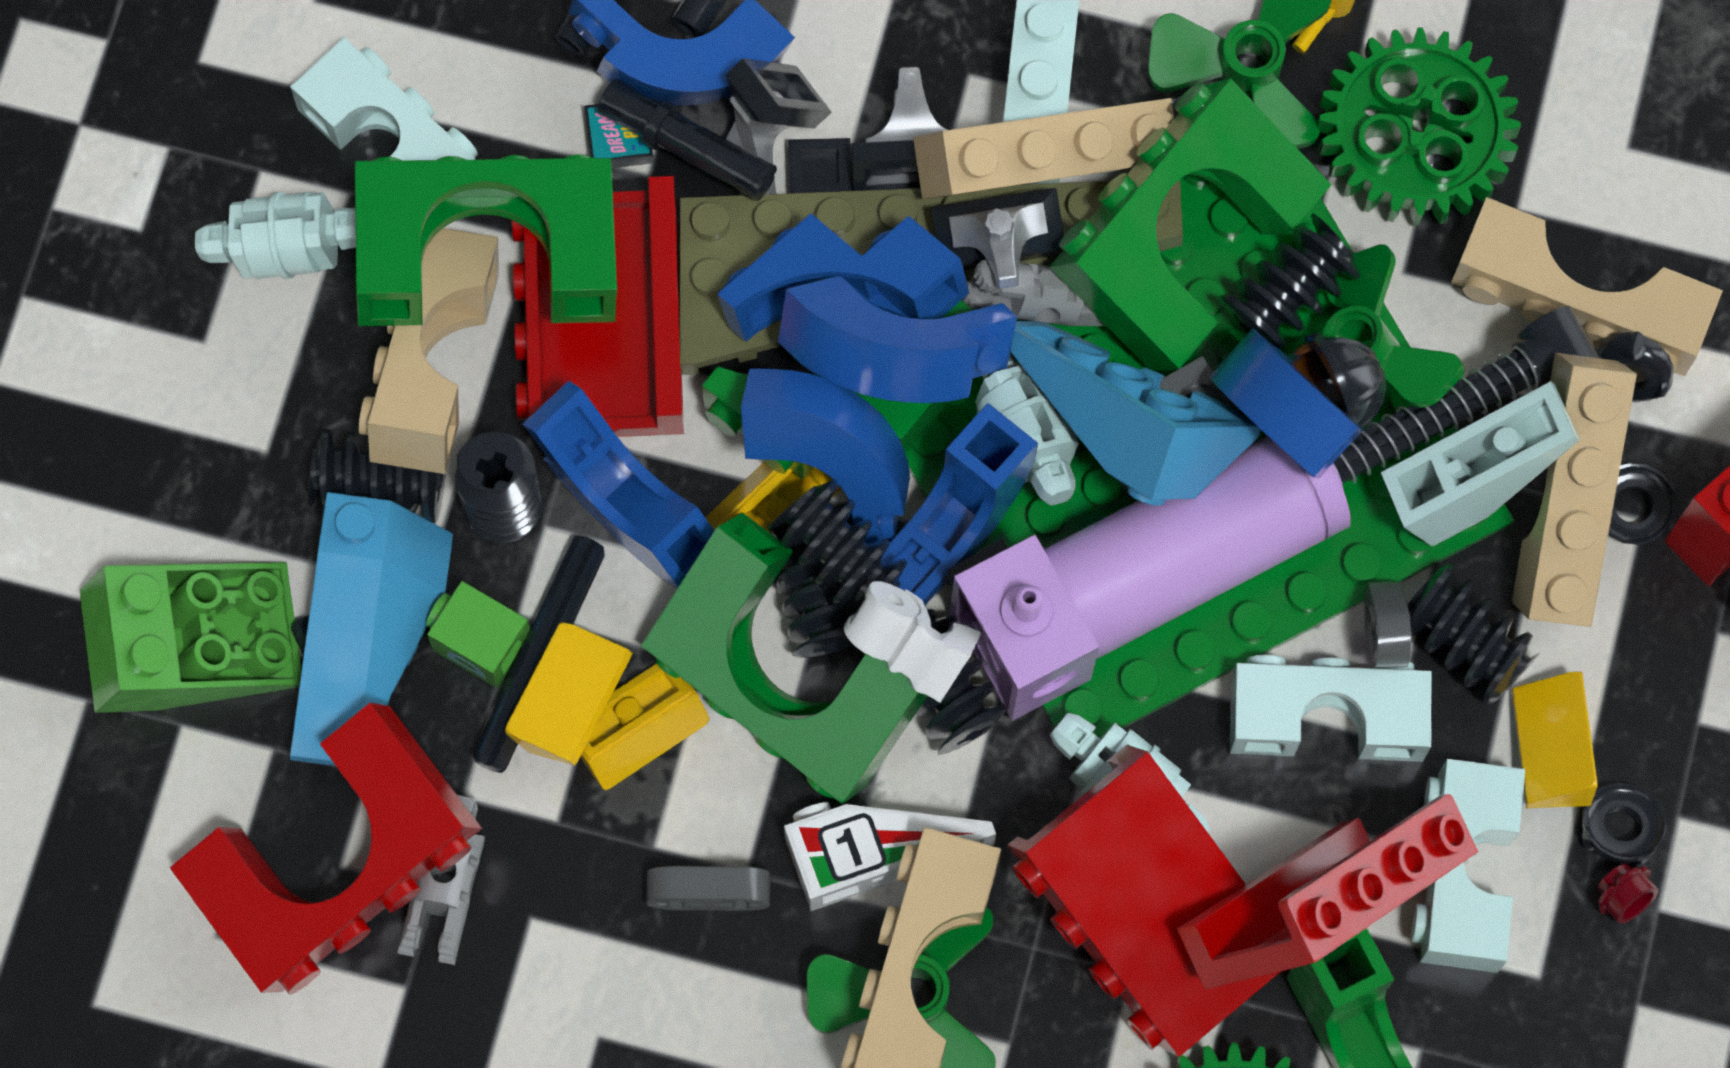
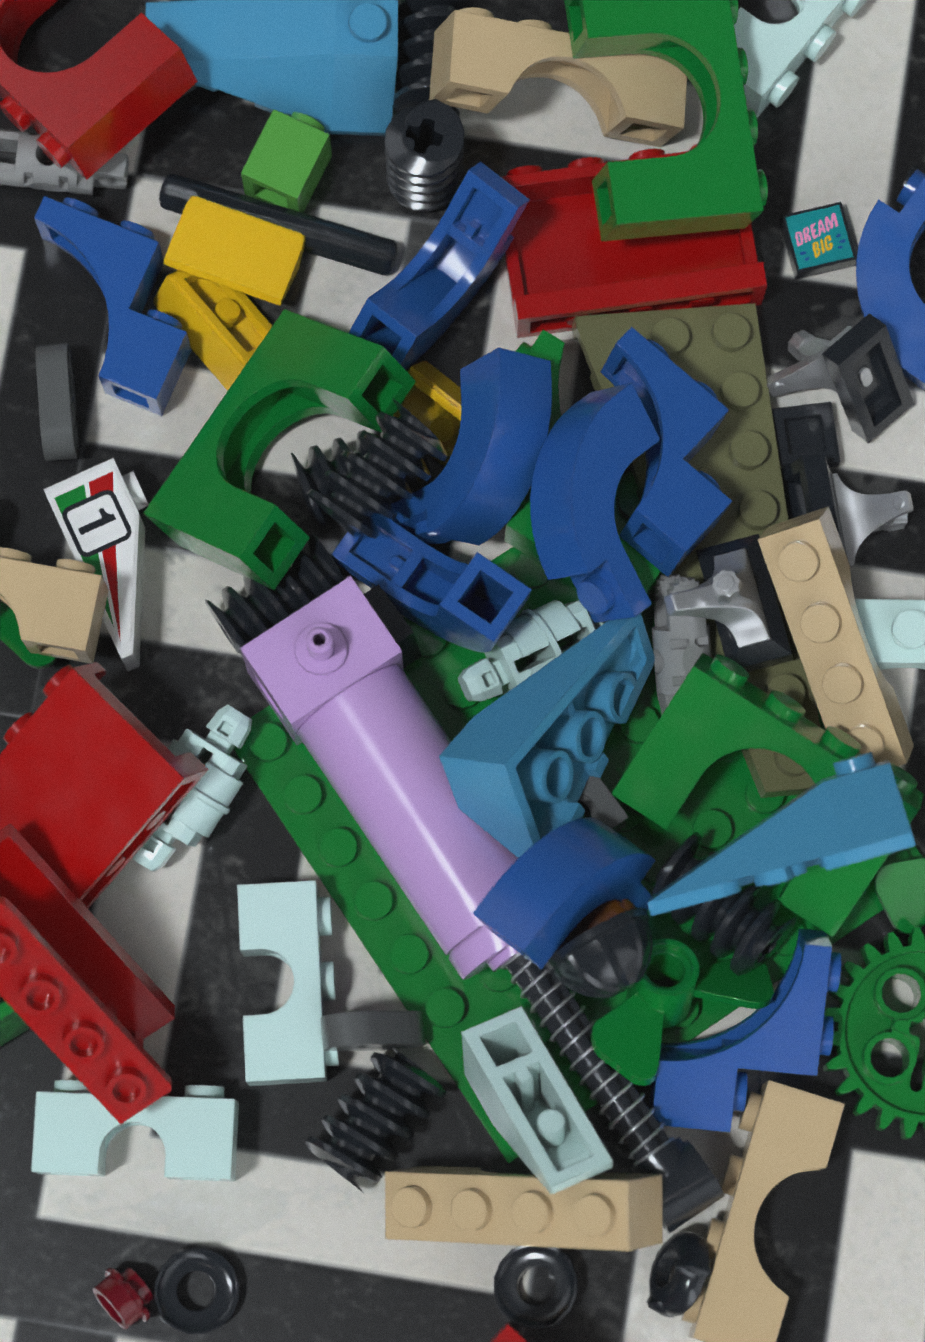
camera: 85 degrees right, 5 degrees up
black pin [597,78,777,201] -> none
white leg [844,581,981,703] -> none
yellow slope [1511,671,1597,809] -> none
none -> blue arch [34,196,192,416]
none -> dark azure wedge [647,752,916,916]
none -> blue arch [648,929,841,1132]

